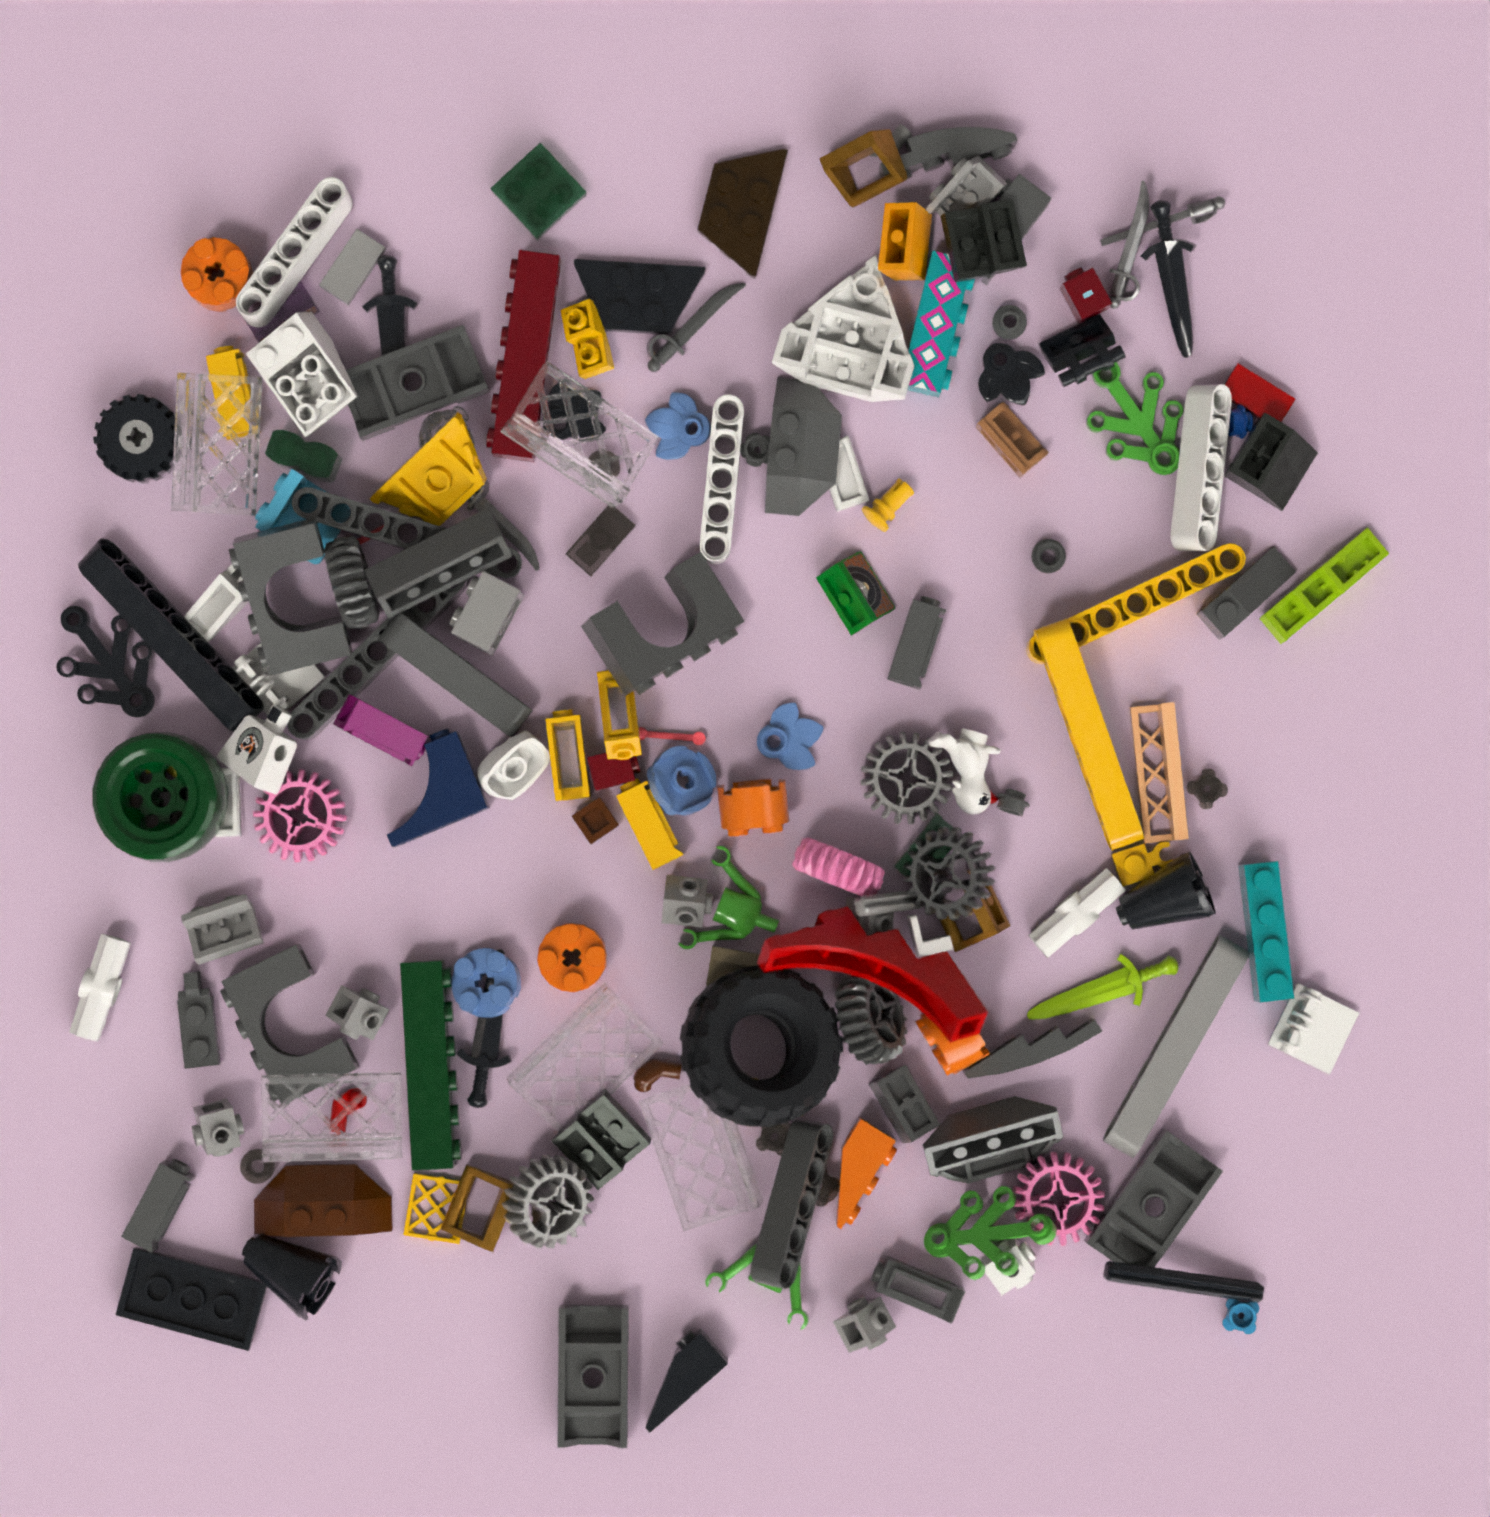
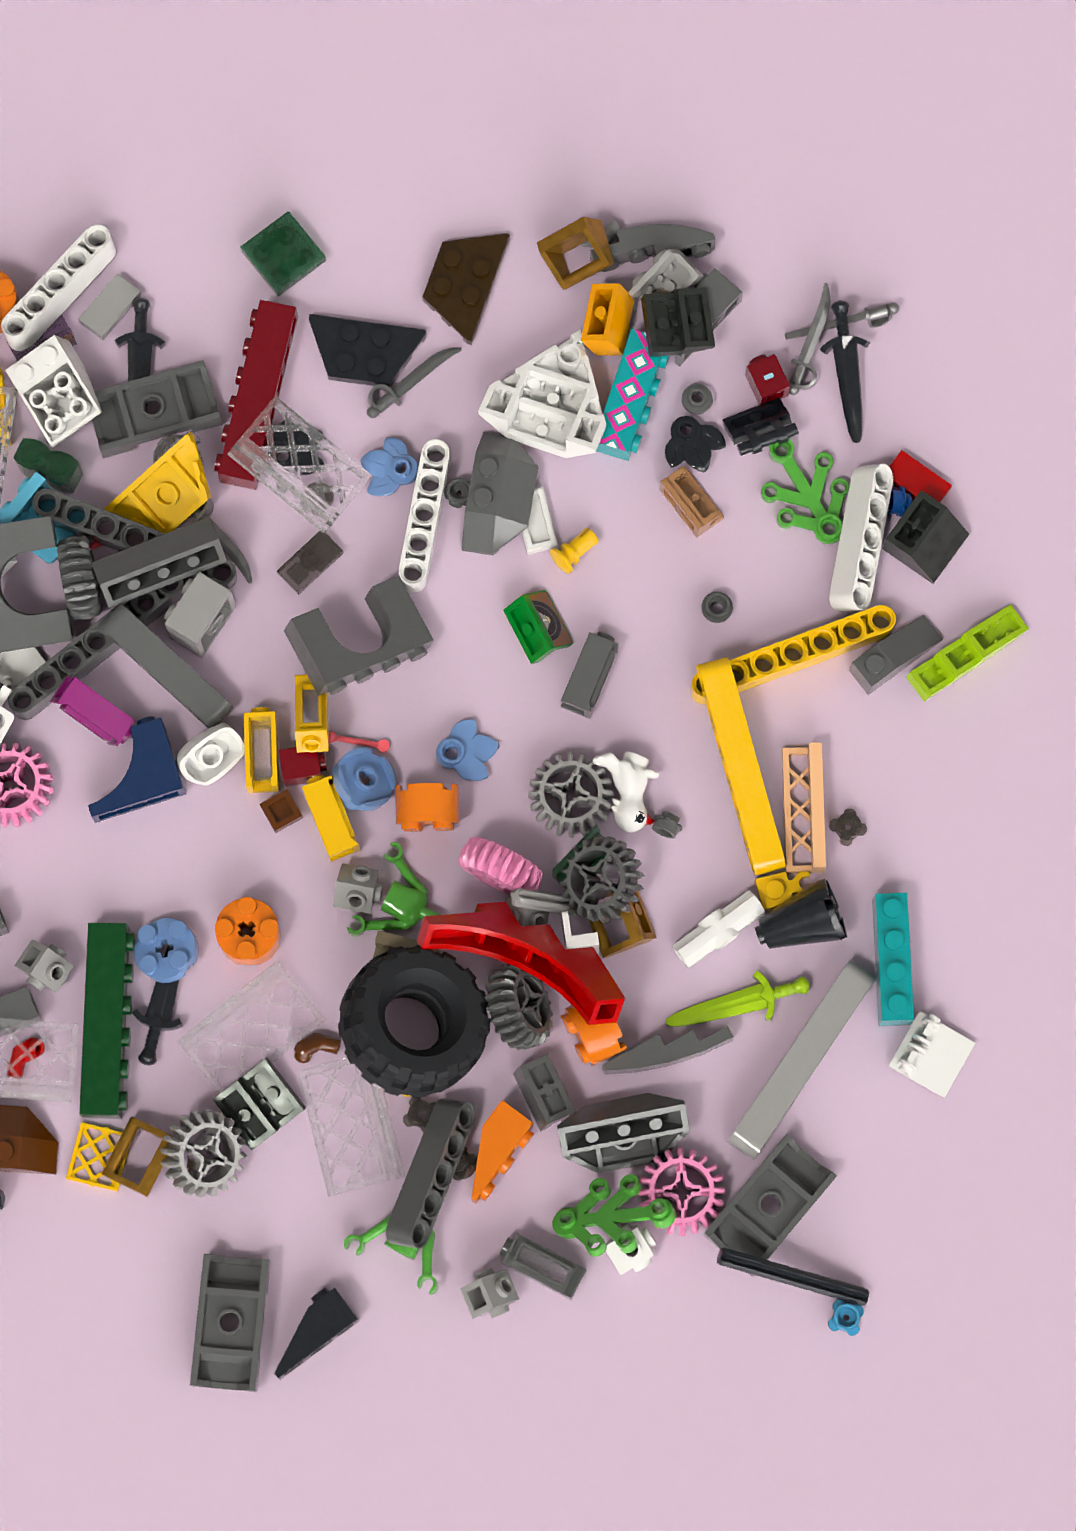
camera: 10 degrees right, 10 degrees down
yellow slope [560,299,614,379] -> none

